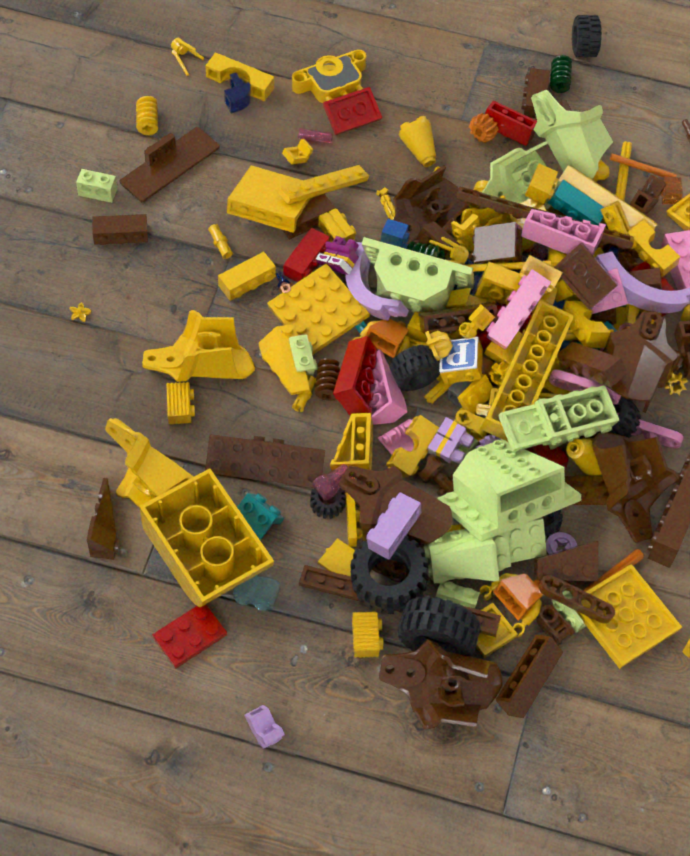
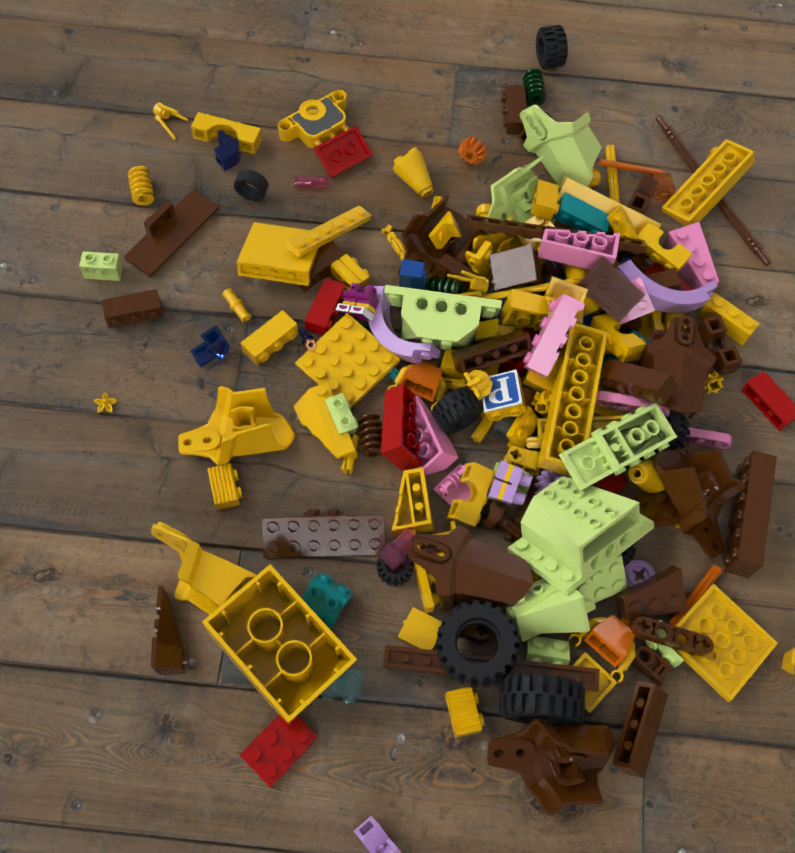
camera: 10 degrees left, 5 degrees up
yellow bracket [282,139,313,164] -> none
lavender brick [366,492,421,559] -> none
yellow plate [459,305,495,339] -> none
red brick [485,100,537,146] -> none
none -> clear blue brick [190,325,230,367]
none -> black tyre [234,169,269,201]
none -> yellow slope [428,211,461,249]

